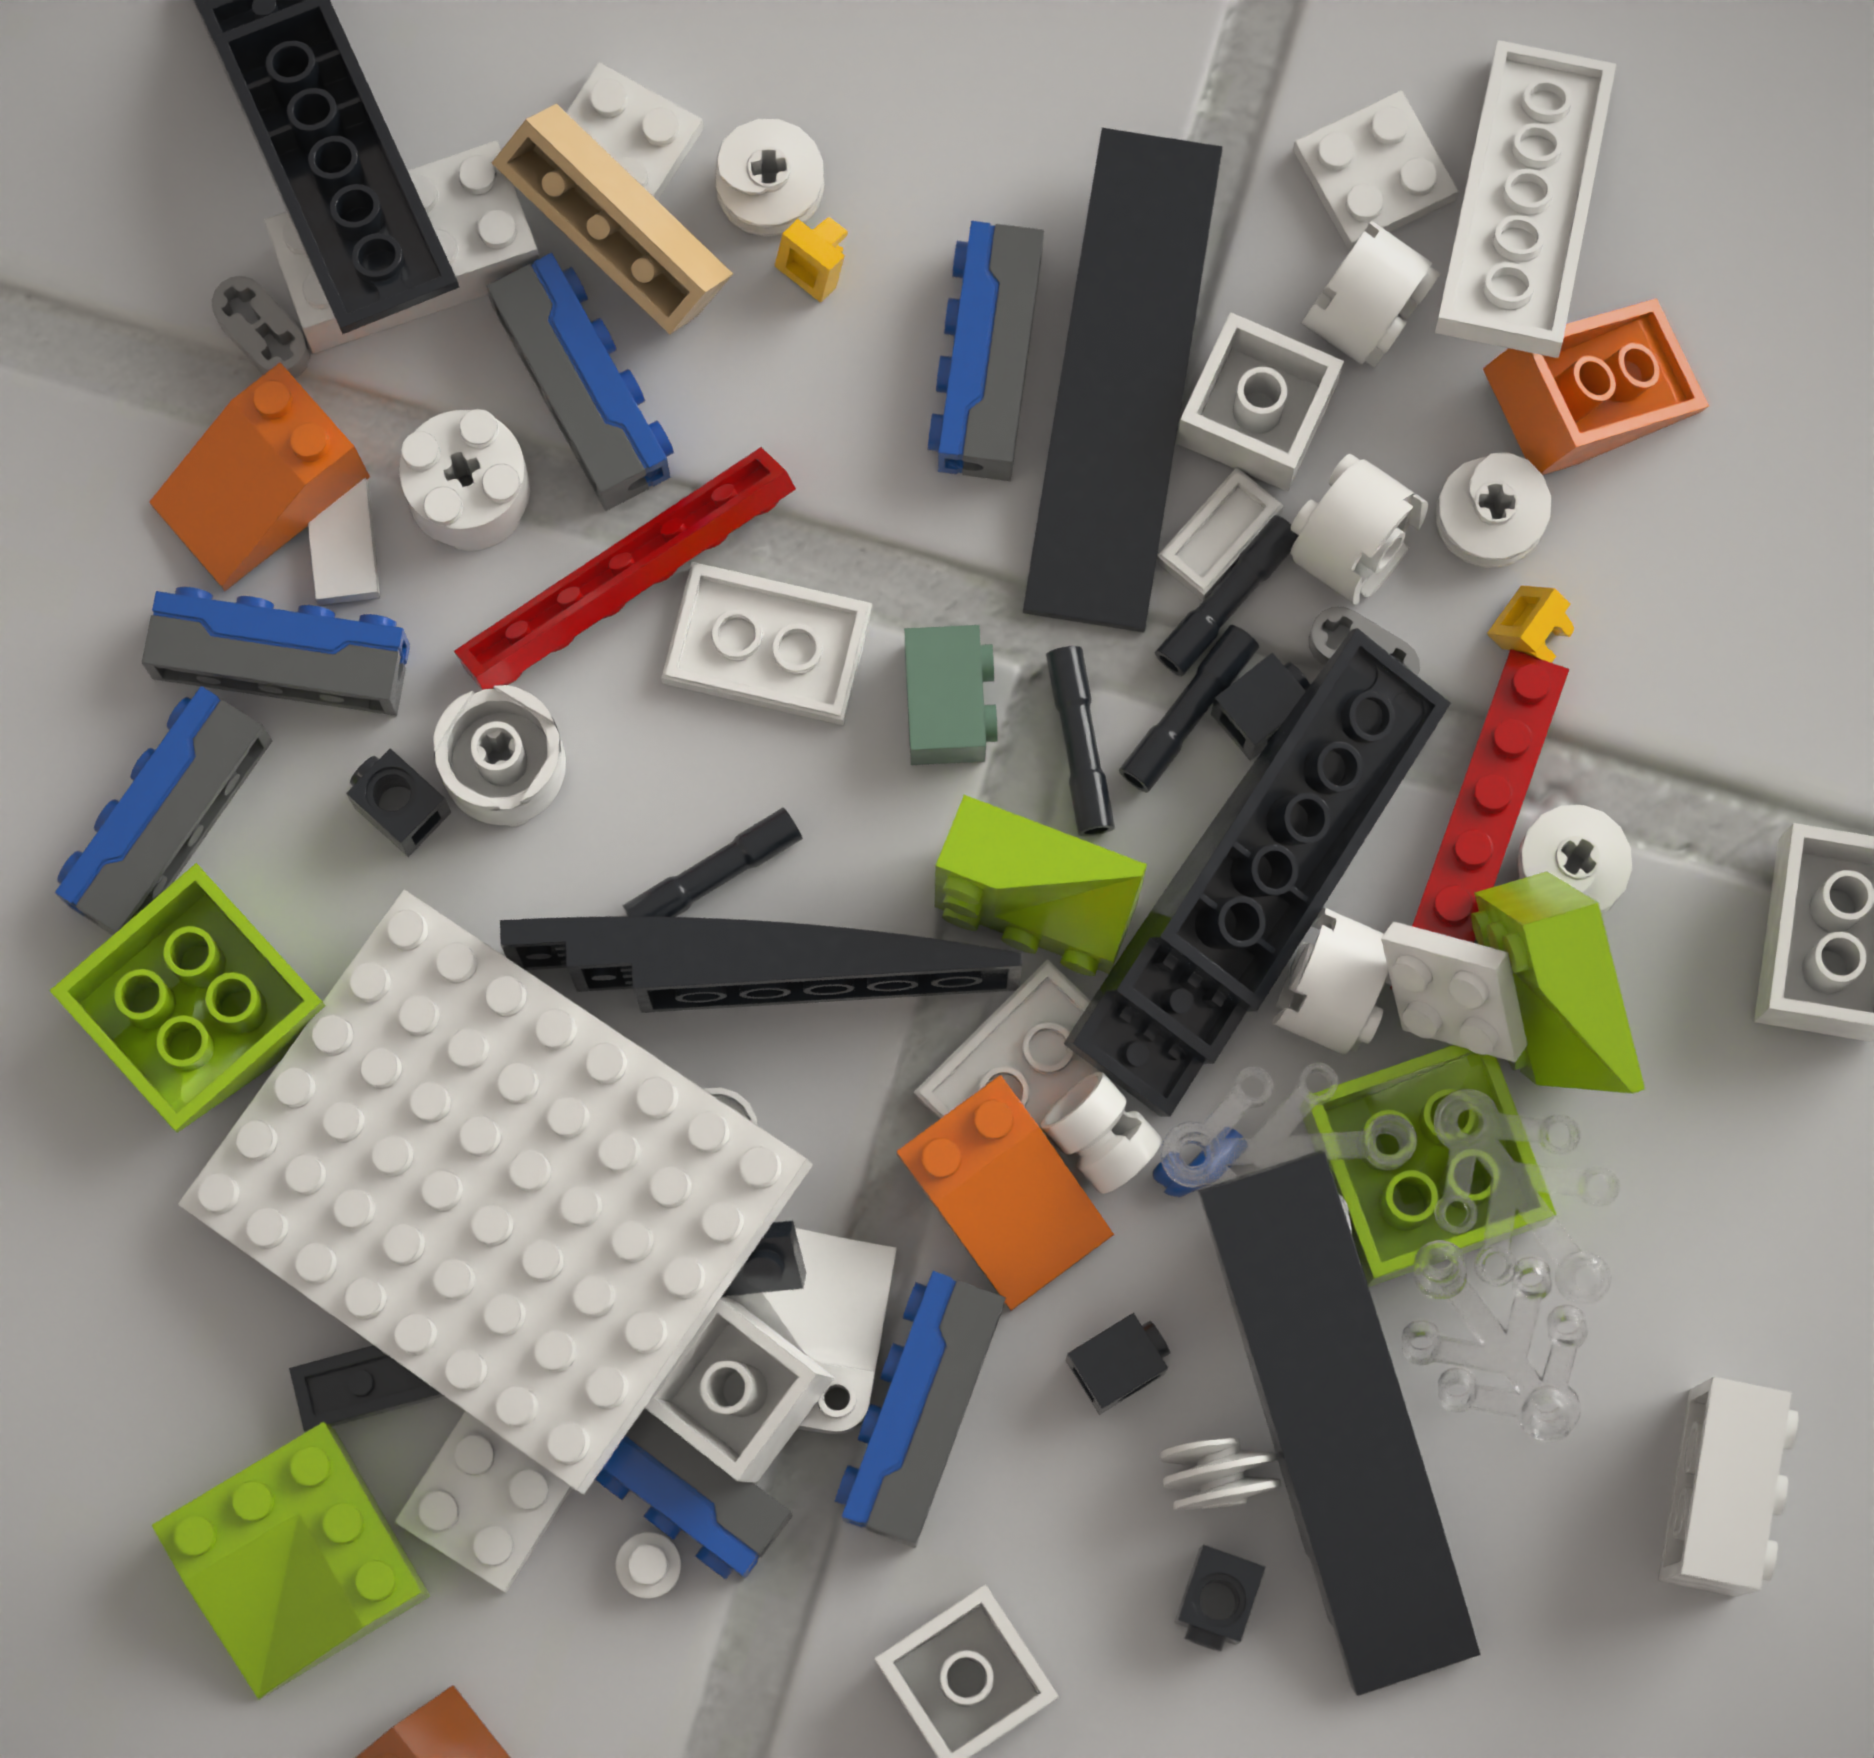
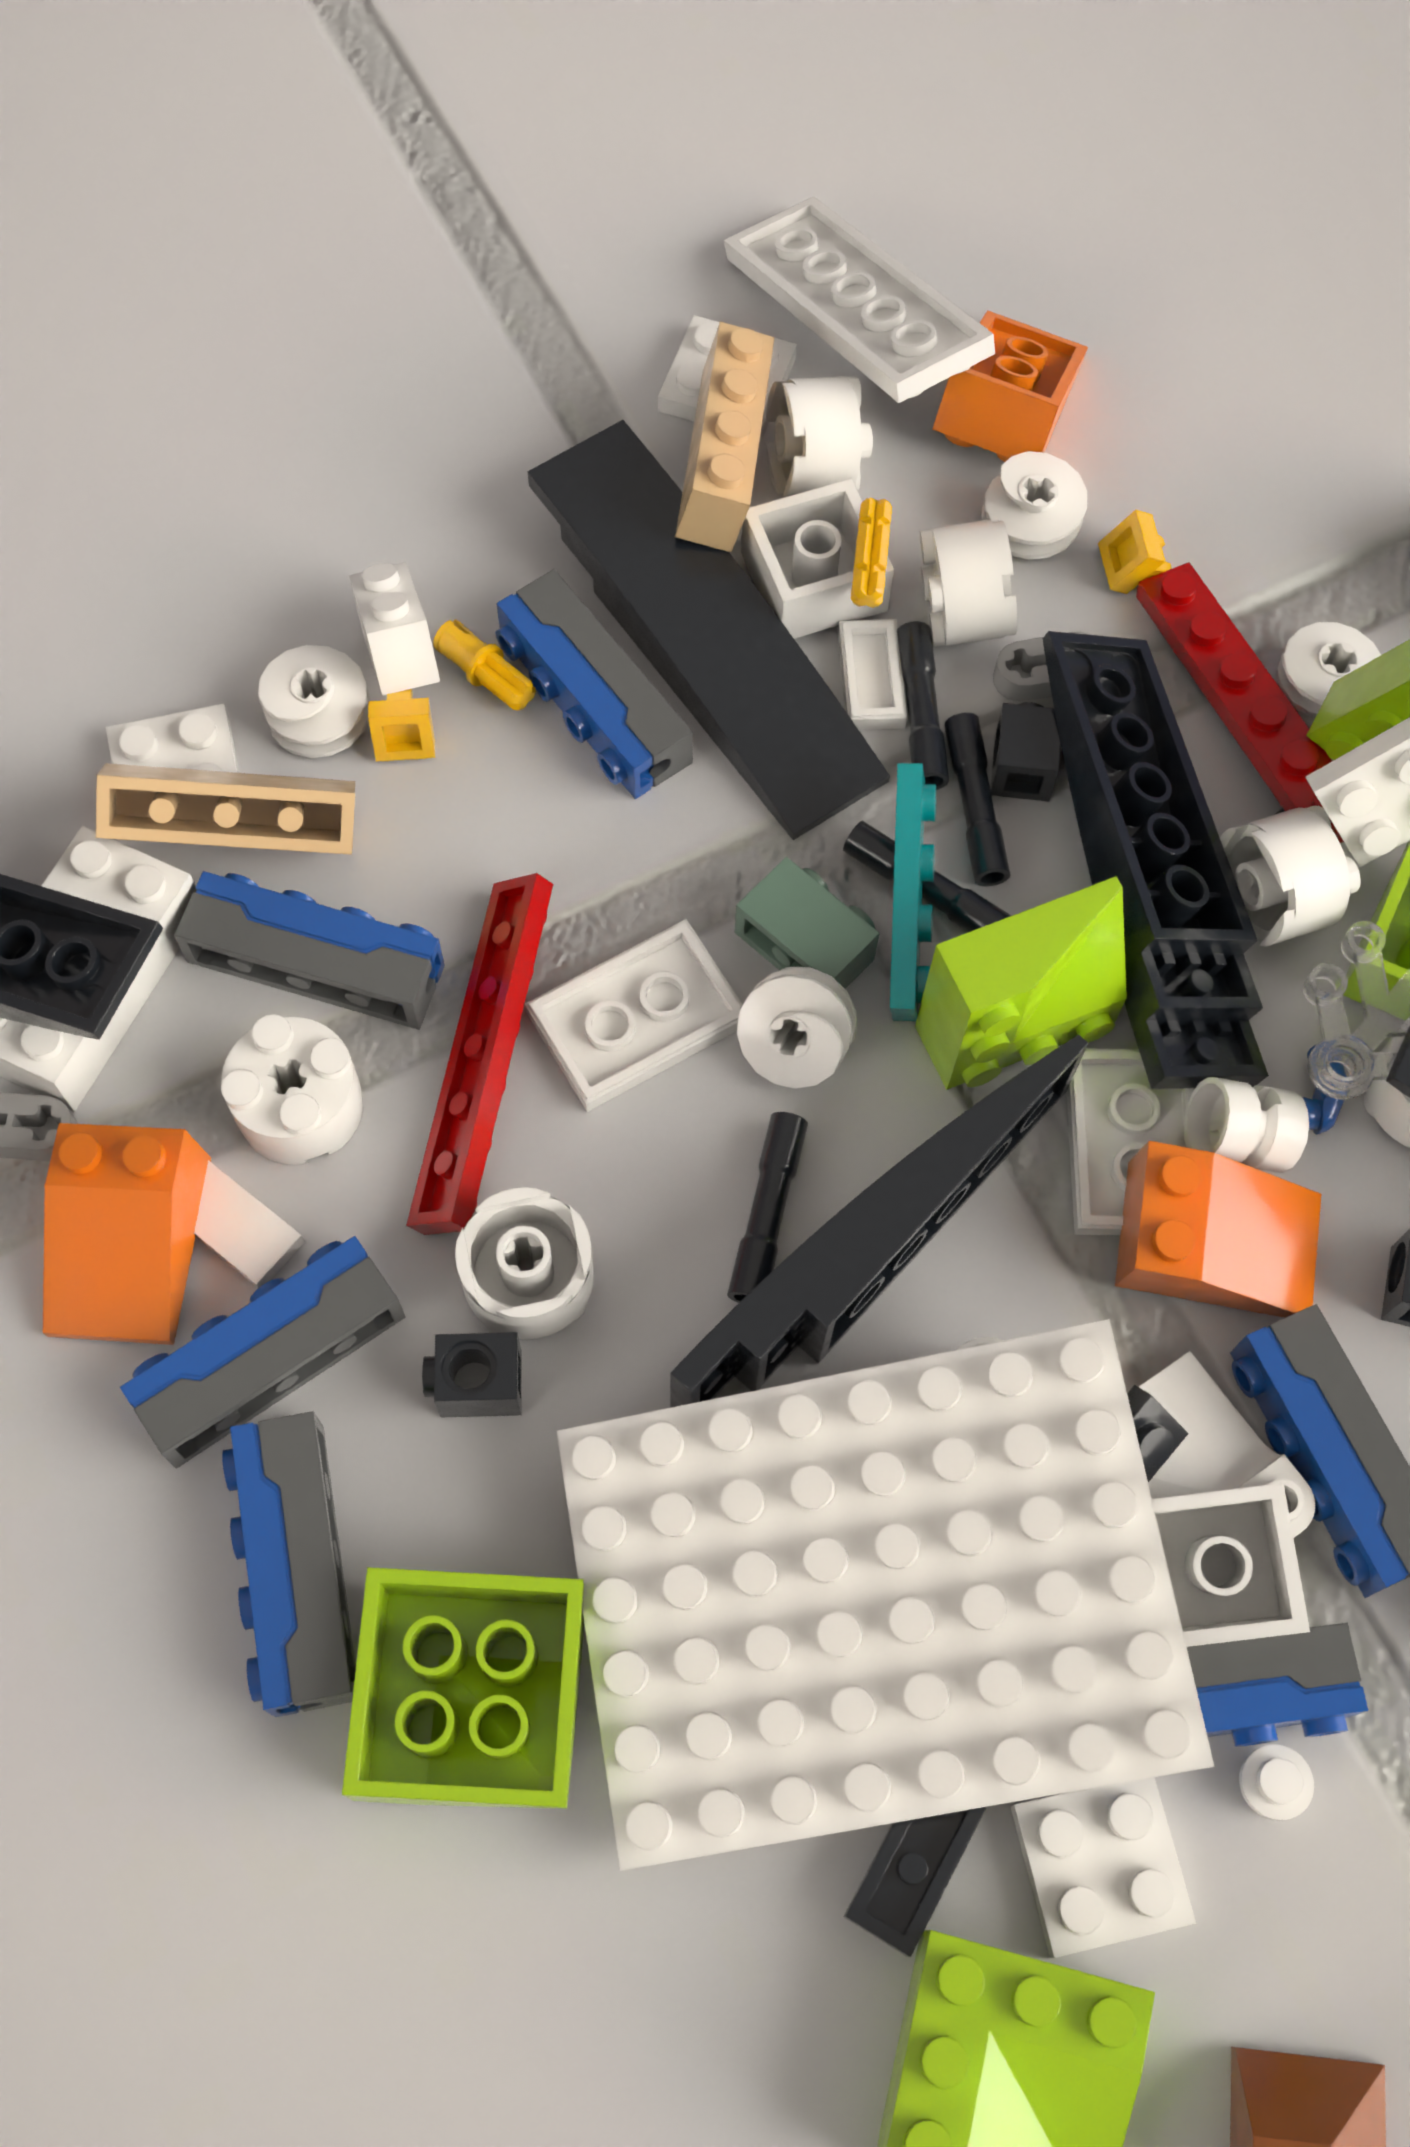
camera: 45 degrees left, 10 degrees down
none -> white brick [348,562,440,696]
none -> yellow axle [433,619,536,711]
none -> tan brick [675,321,775,552]
none -> white piece [737,967,857,1089]
none -> yellow axle [851,497,892,608]
none -> teal plate [890,763,936,1021]

